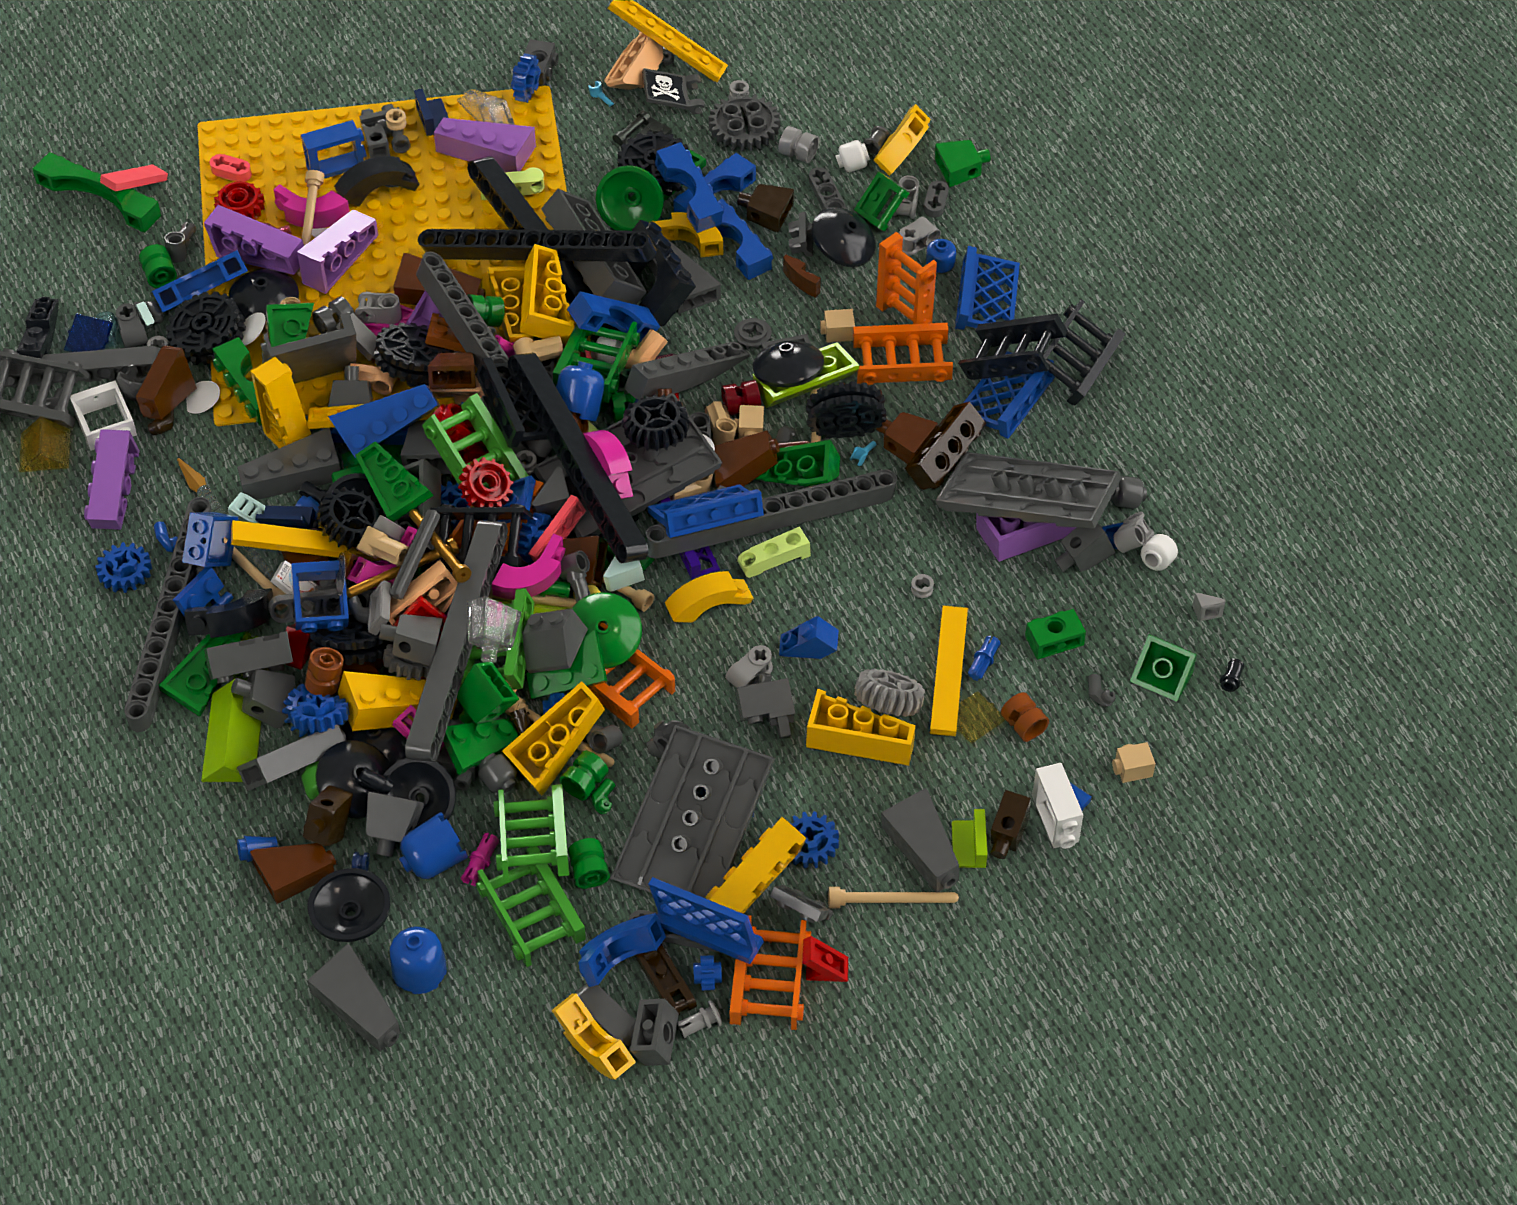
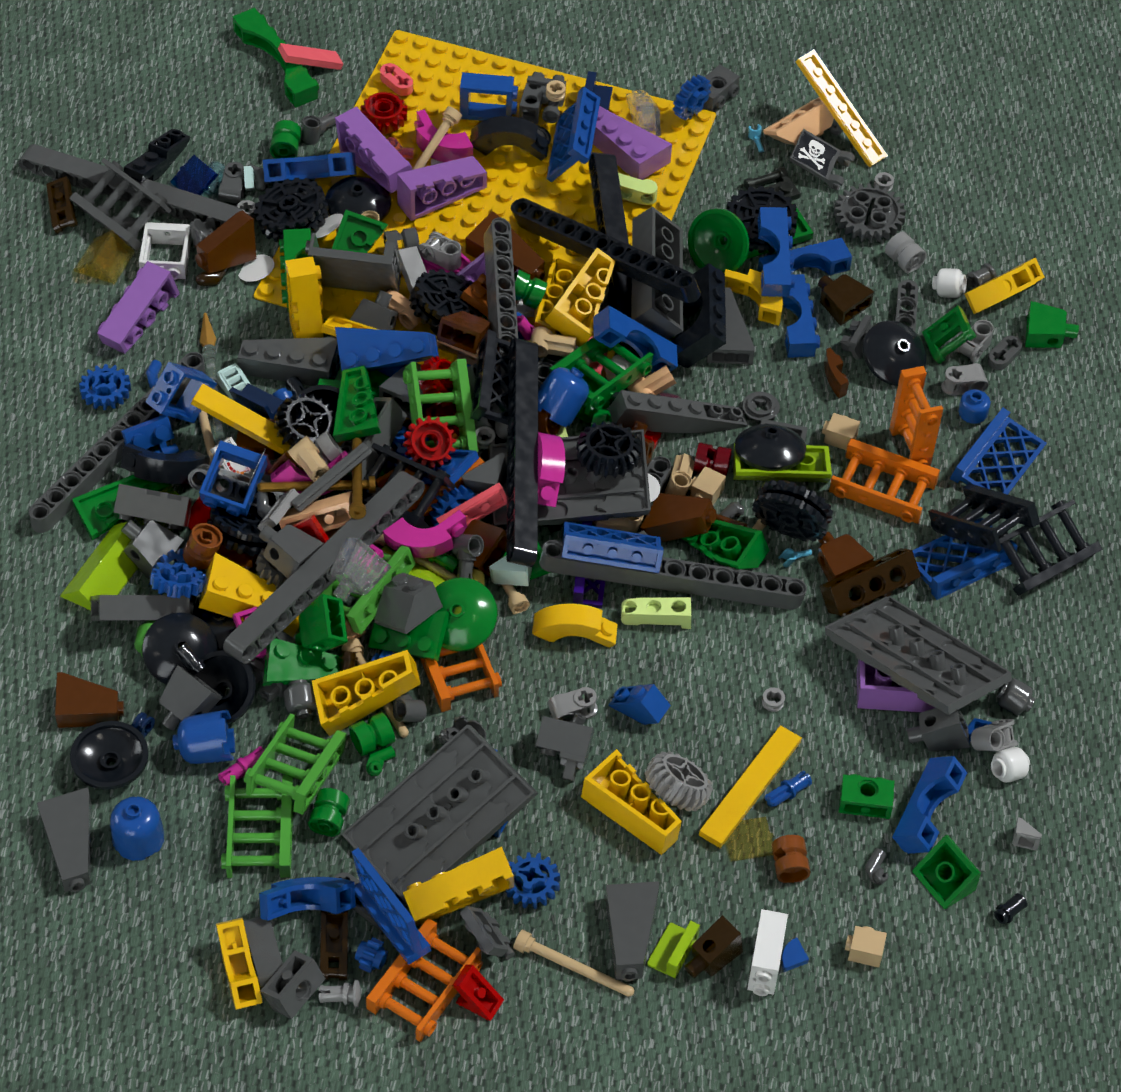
camera: 25 degrees right, 0 degrees up
blue cone [237,836,278,862] -> none
dark brown torso [303,785,353,846] -> none
none -> blue fence [546,87,601,182]
none -> blue arch [892,756,967,854]

